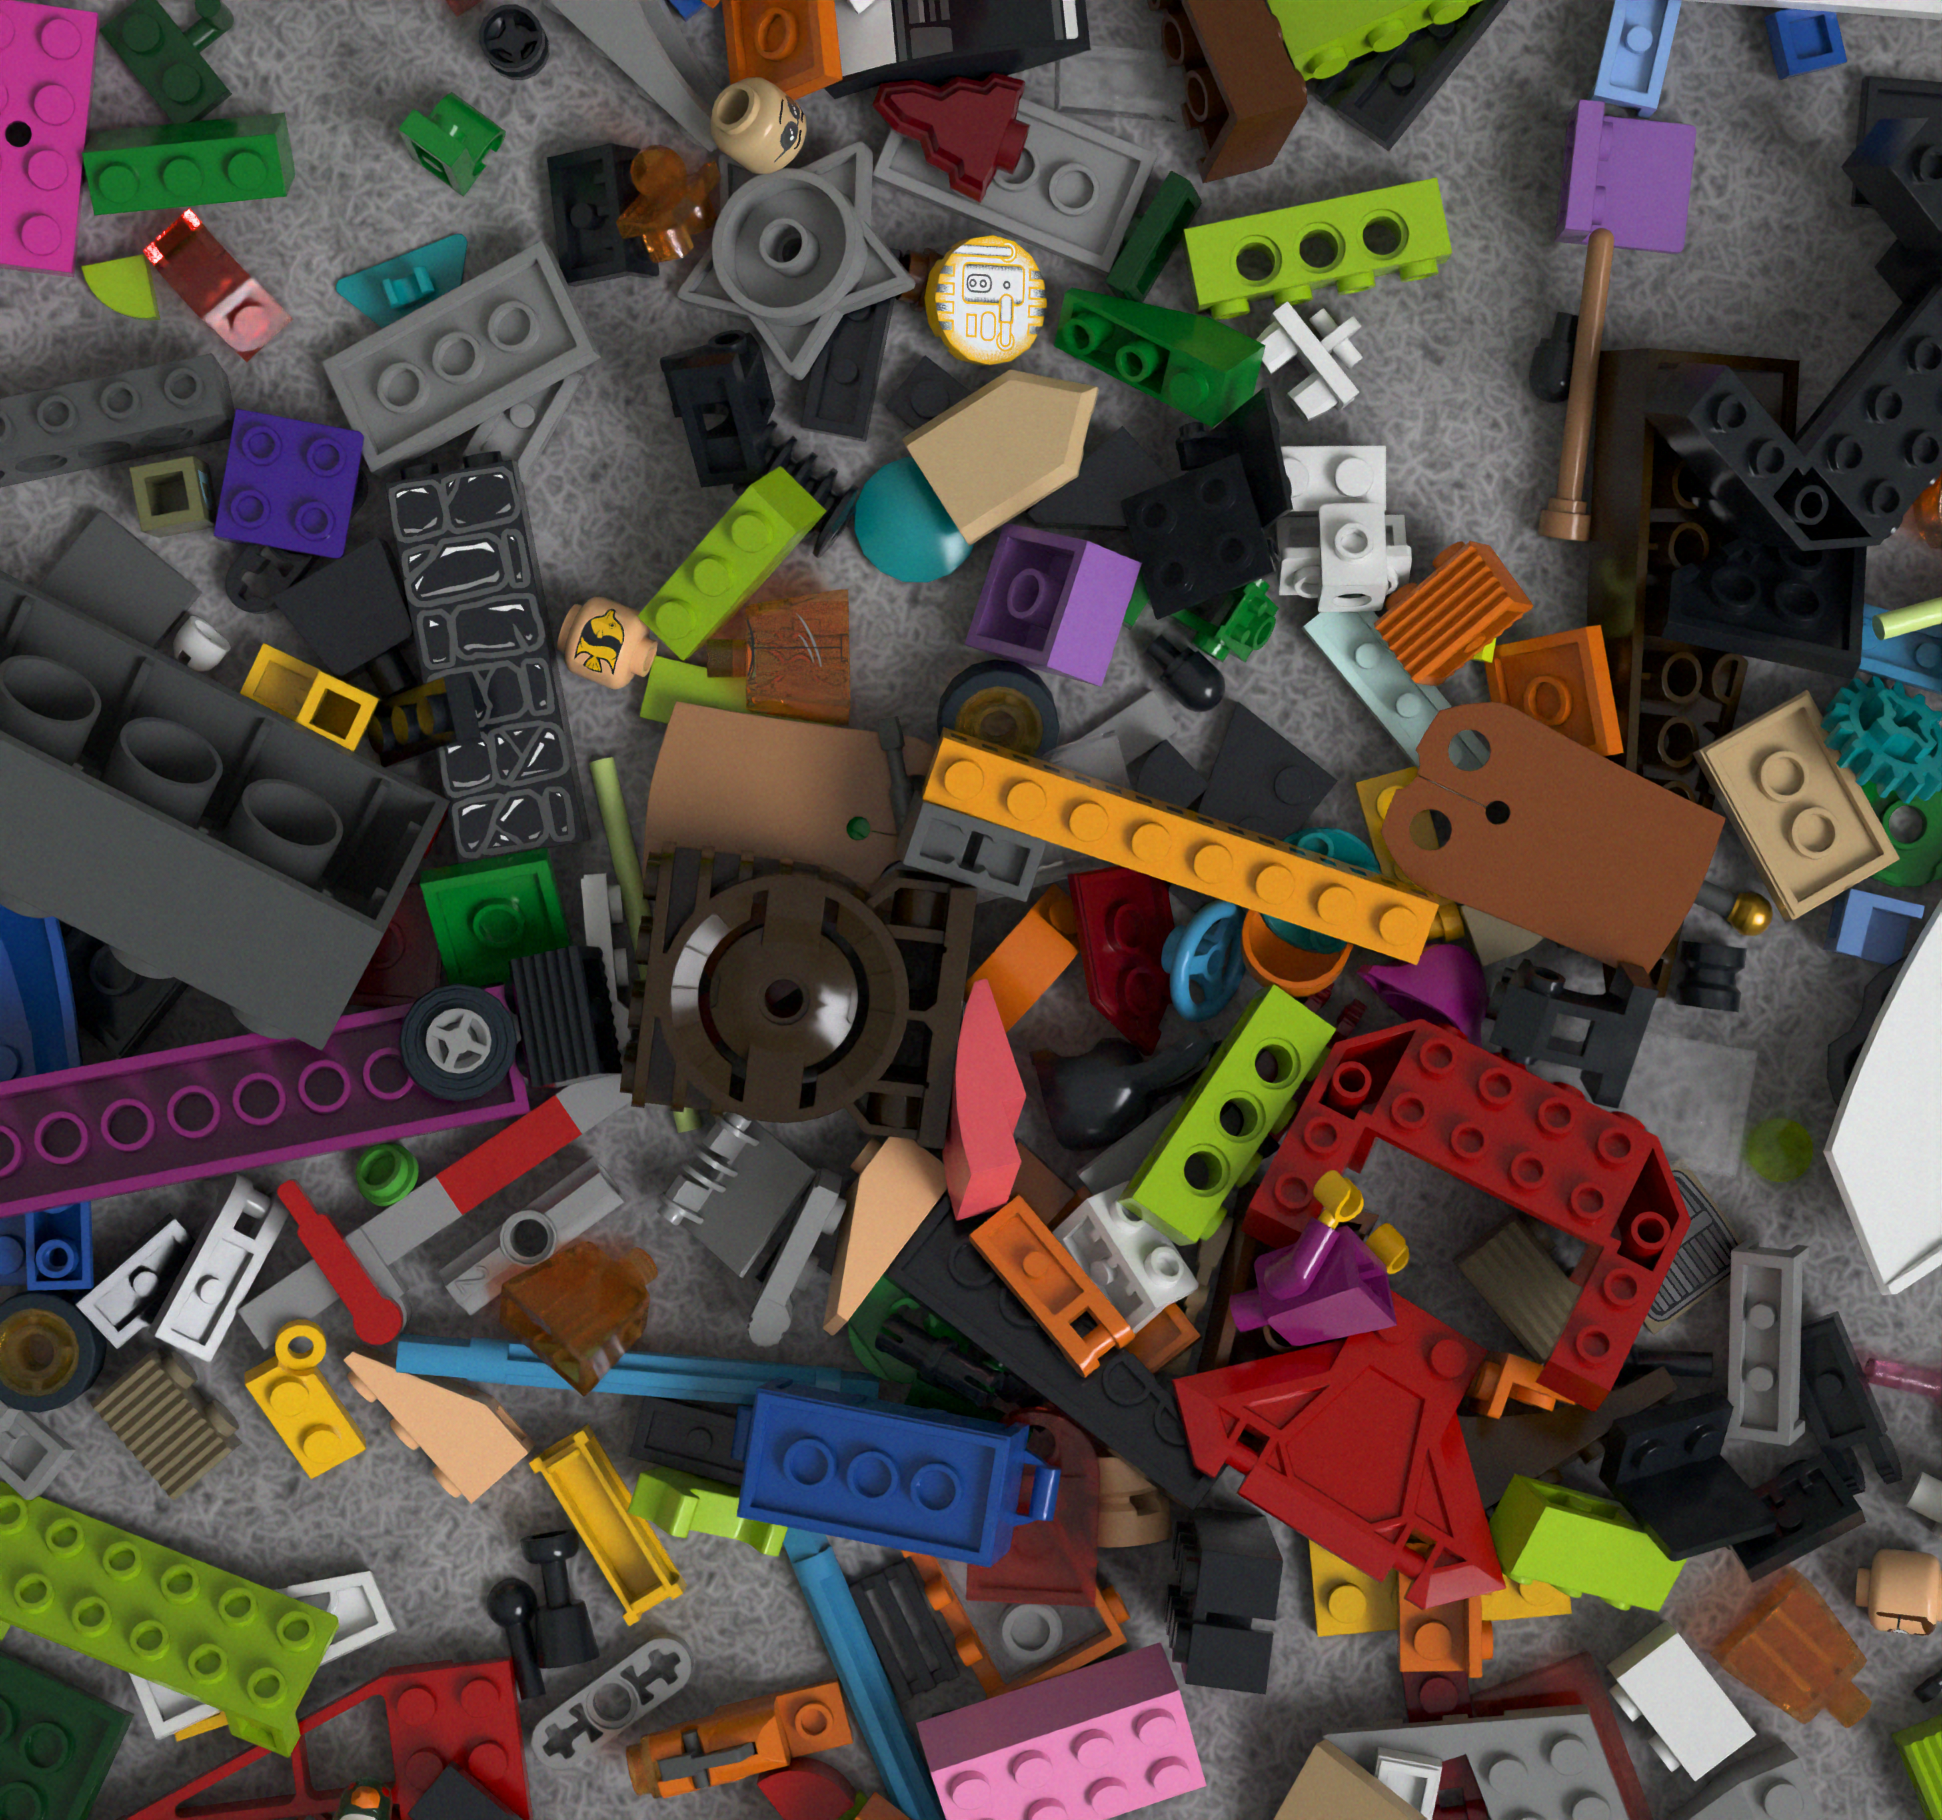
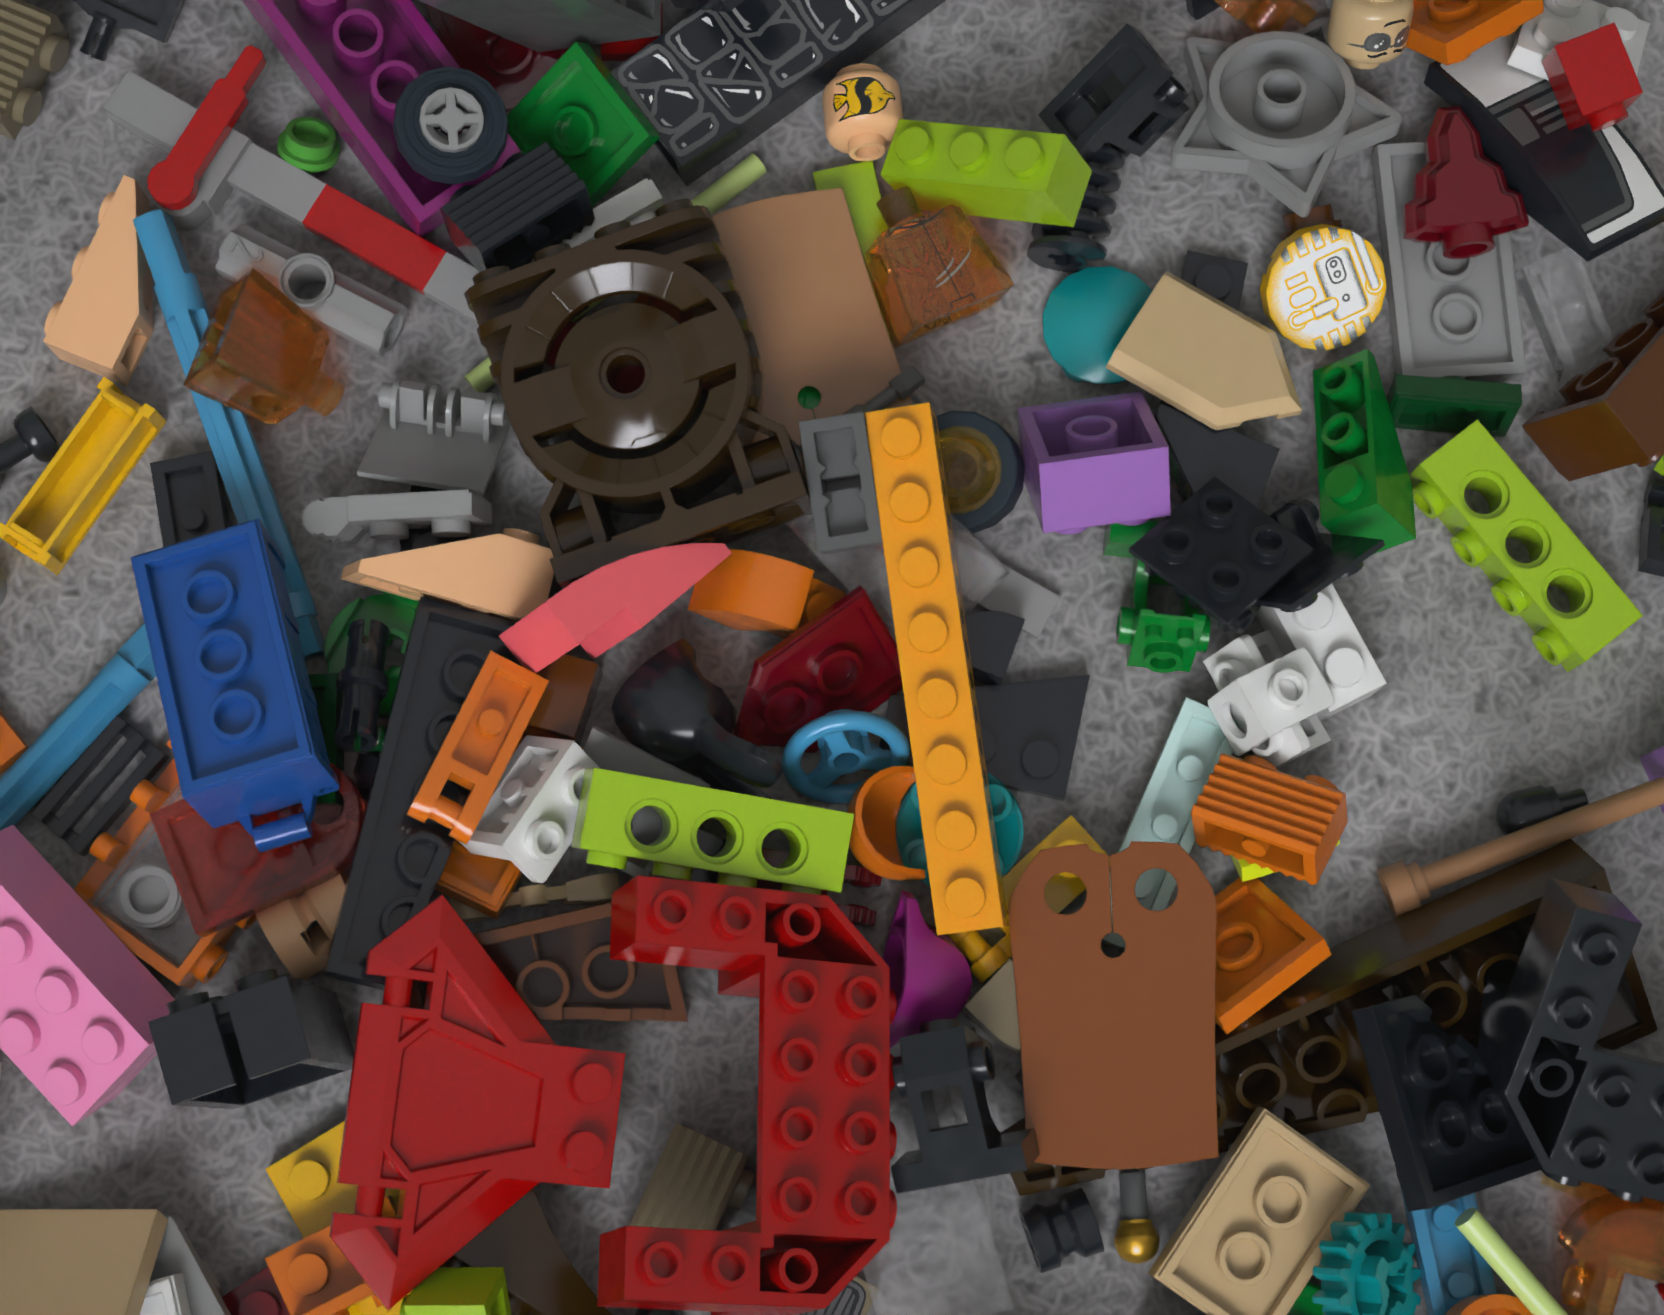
camera: 60 degrees right, 10 degrees down
plate [148,1172,290,1363] -> none
yellow hinge [244,1319,366,1479] -> none
lime piece [627,1466,788,1557] -> none
black plate [801,248,904,442] -> none
black cylinder [1144,634,1225,712] -> none
magenta torso [1229,1170,1410,1346] -> none
white hips [1256,301,1363,423] -> none
orange bracket [1464,1350,1575,1419] -> none

